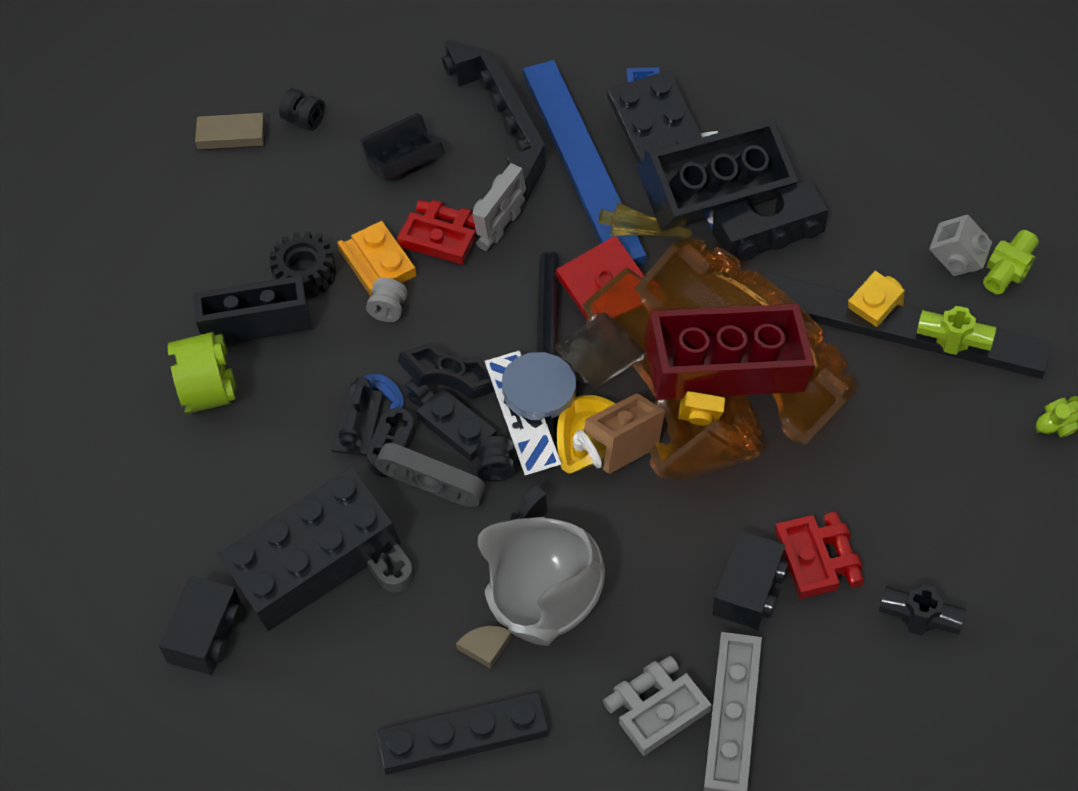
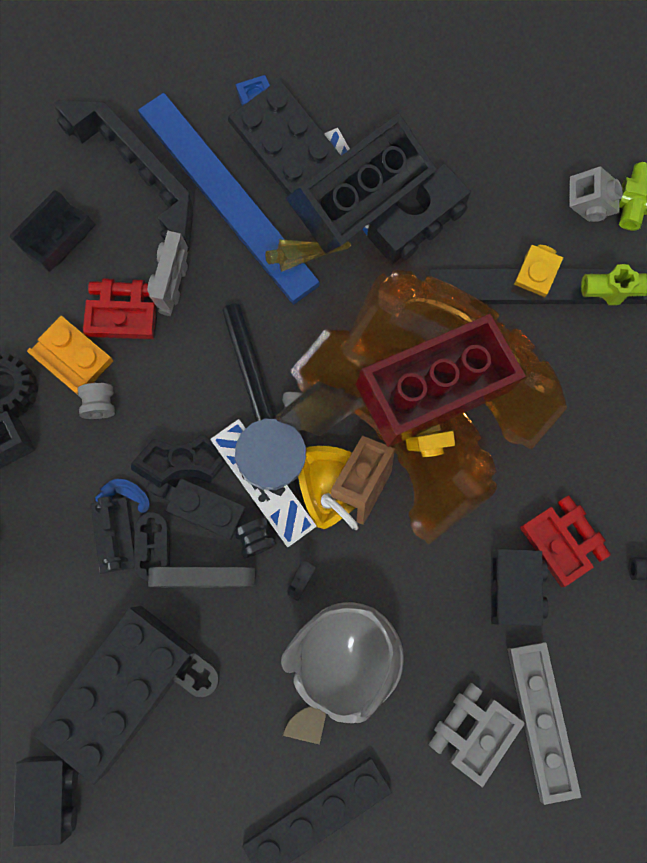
camera: 25 degrees left, 20 degrees up
red plate [555,235,655,331] -> none

